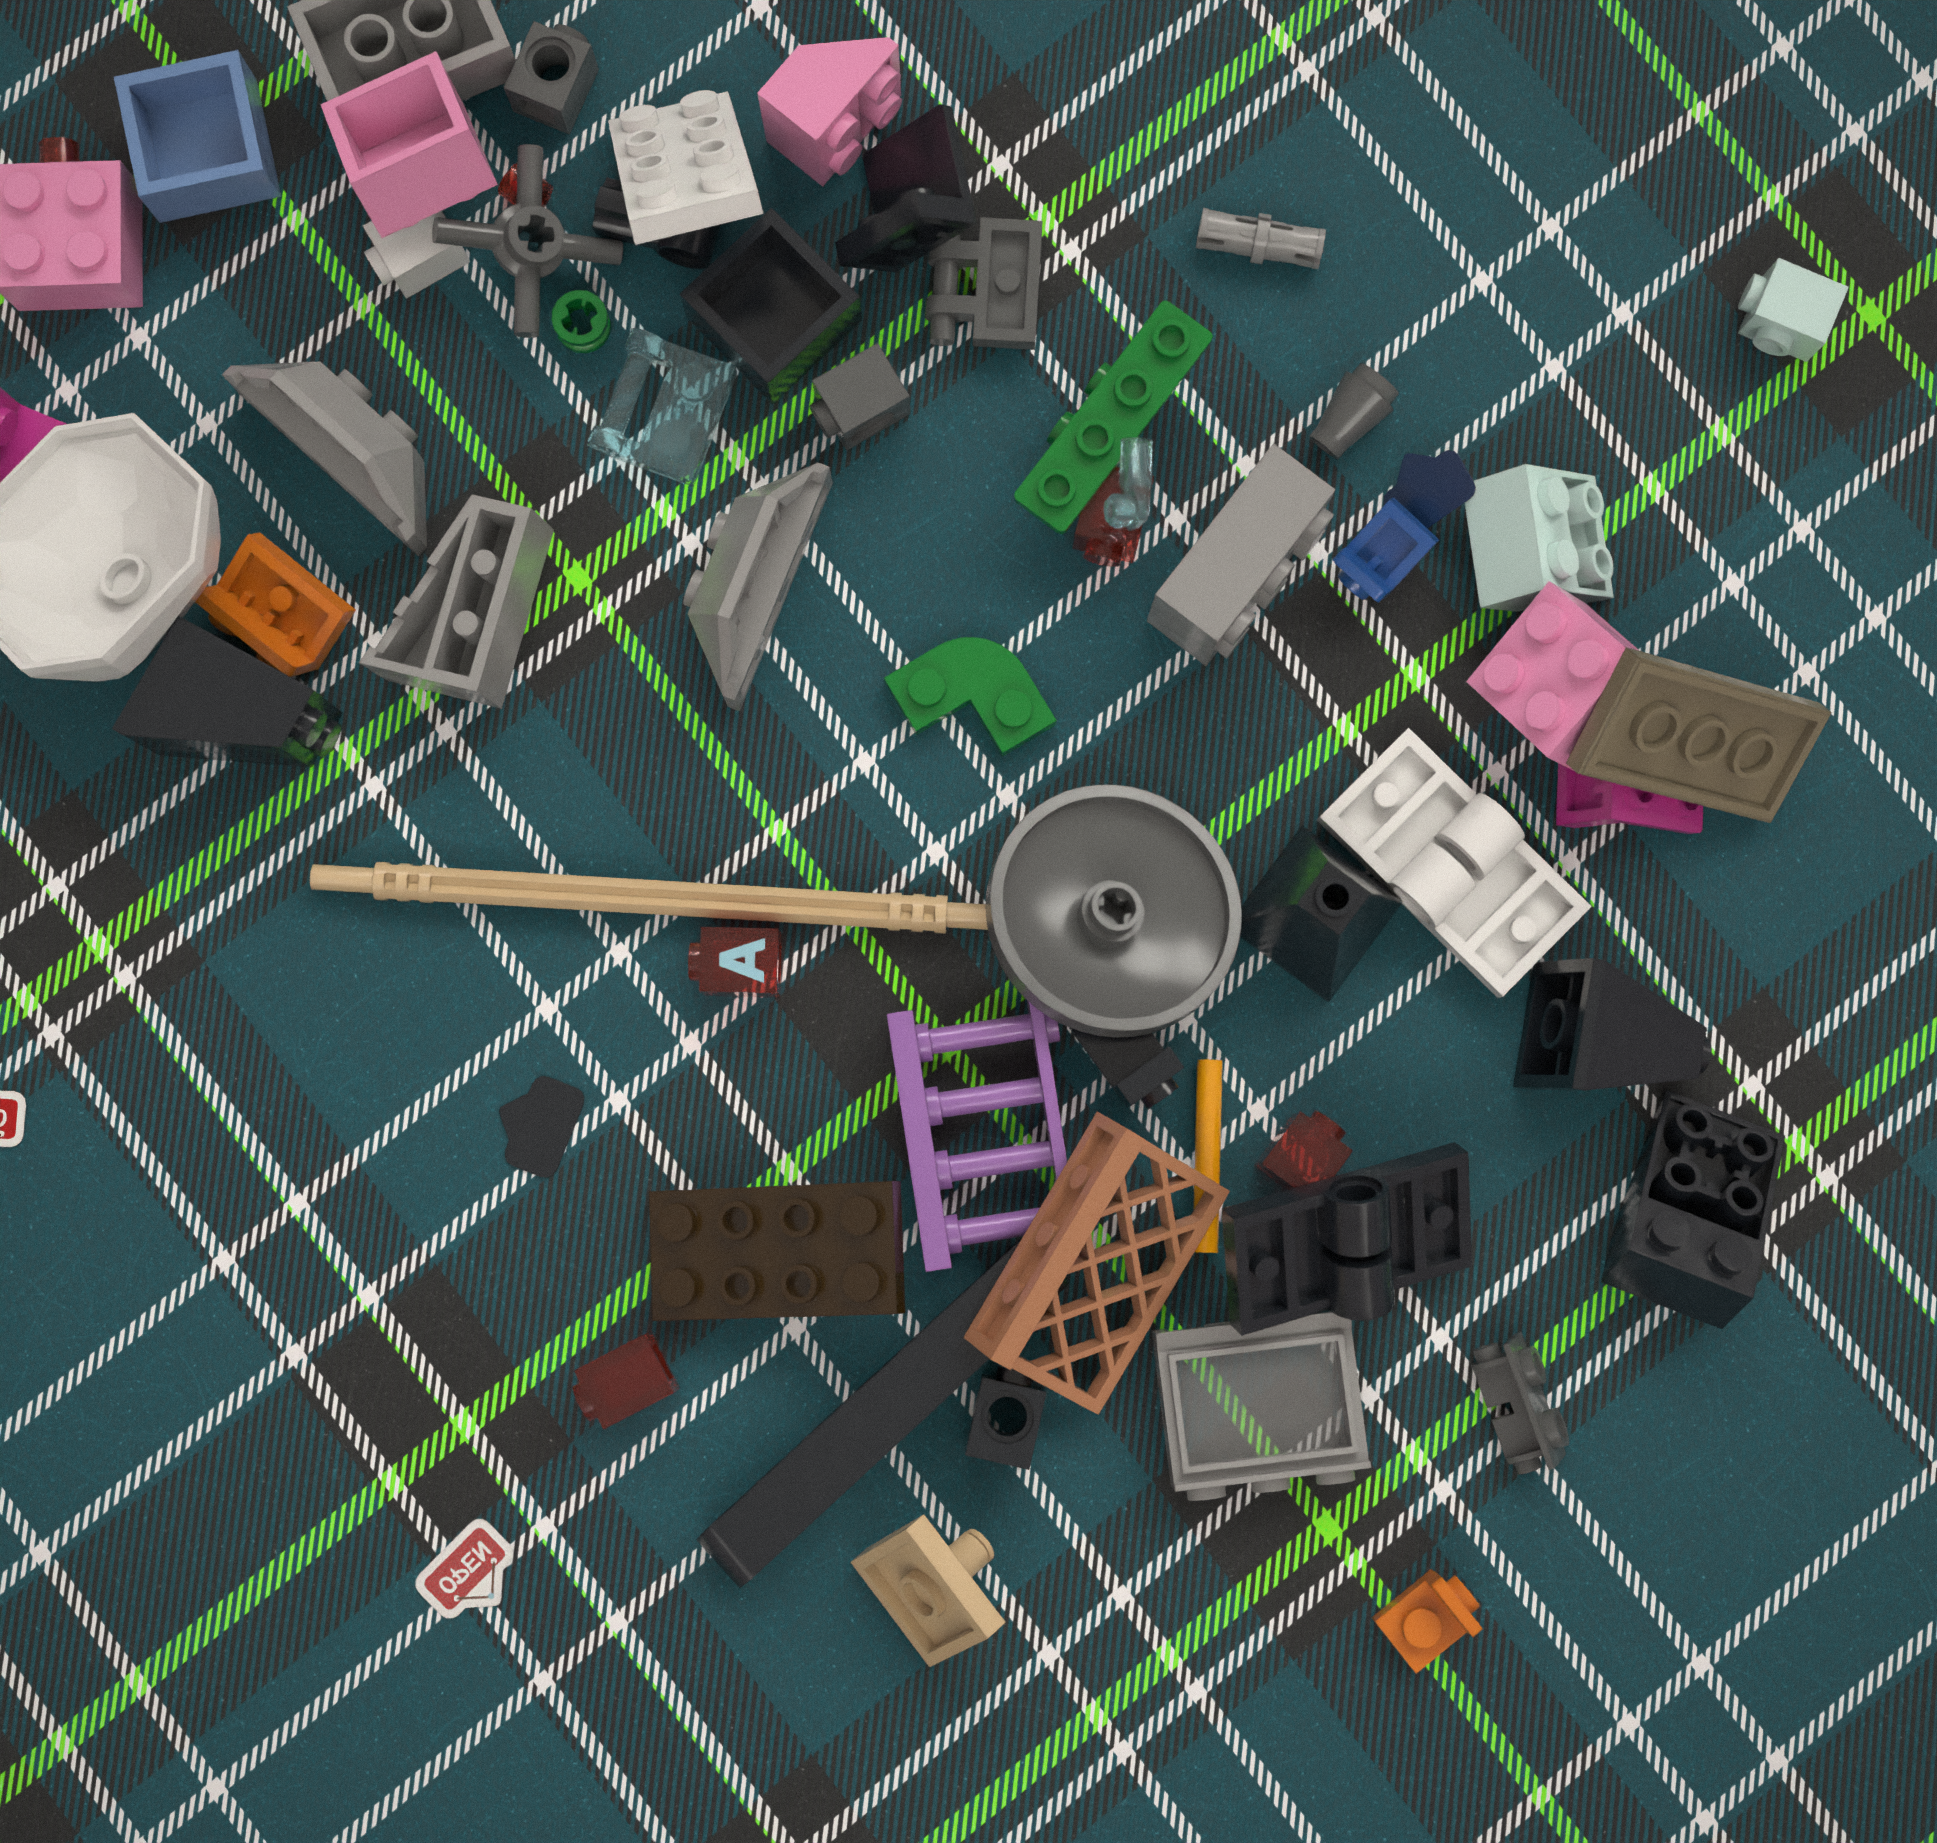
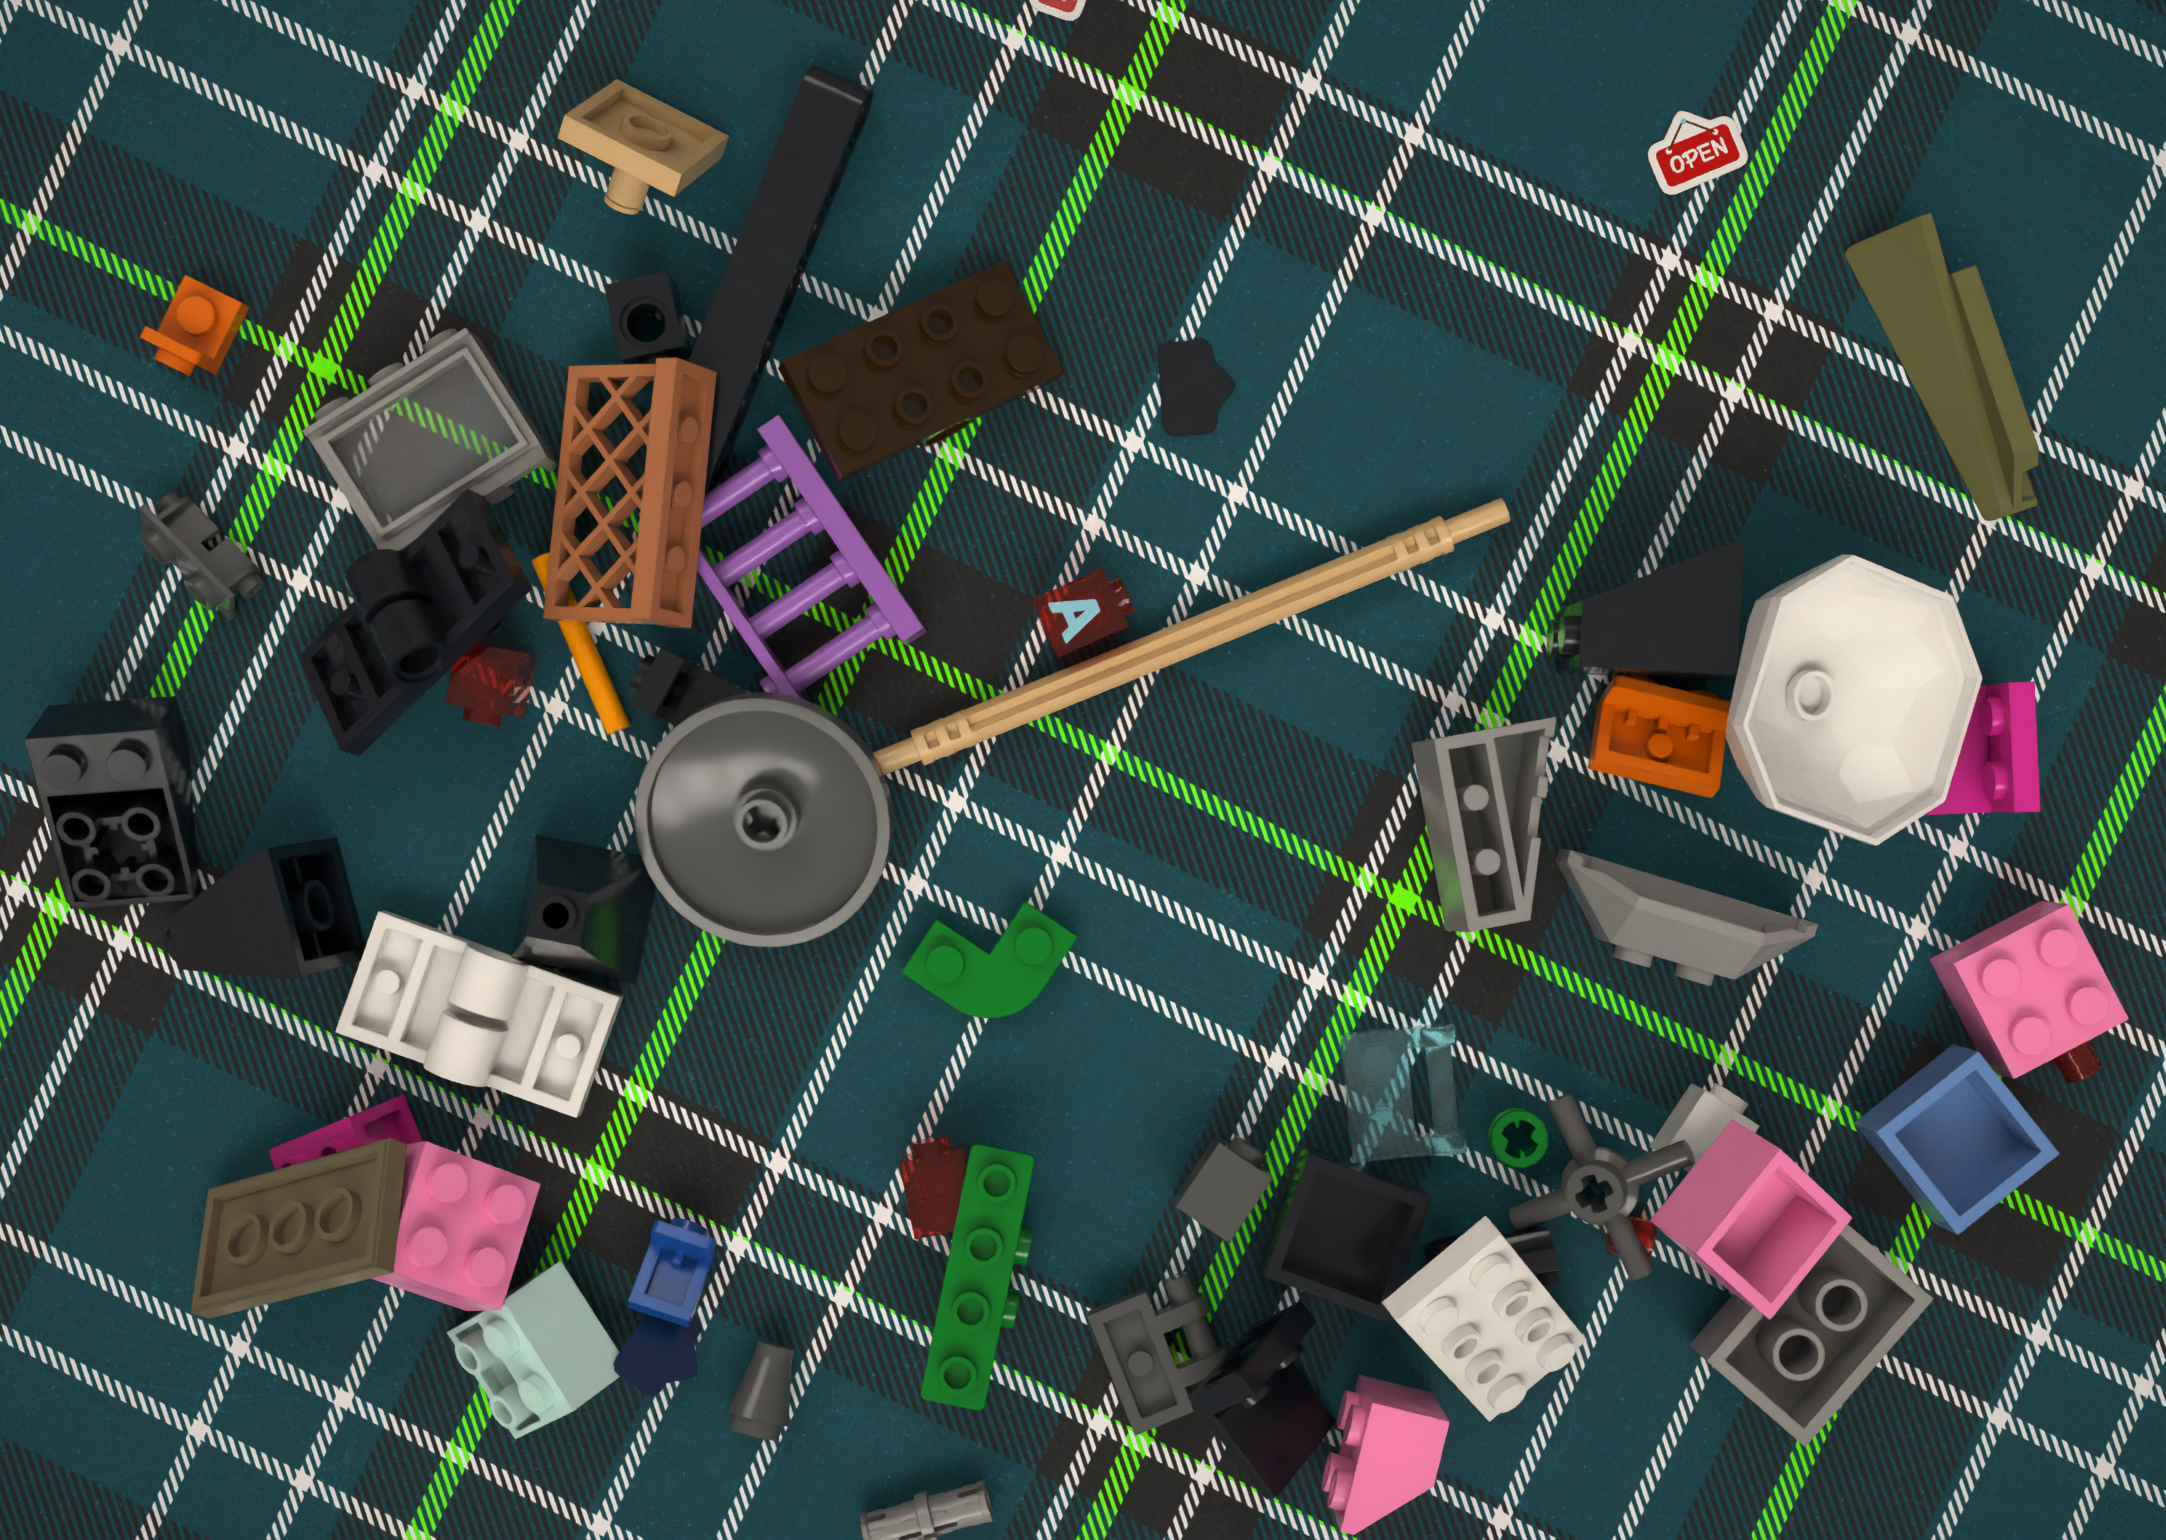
camera: 160 degrees right, 5 degrees up
dark grey brick [504,21,599,135] -> none
clear red brick [572,1331,680,1430] -> none
light grey wedge [683,463,833,711] -> none
clear light blue arm [1104,437,1153,531] -> none
light grey brick [1147,443,1335,666] -> none

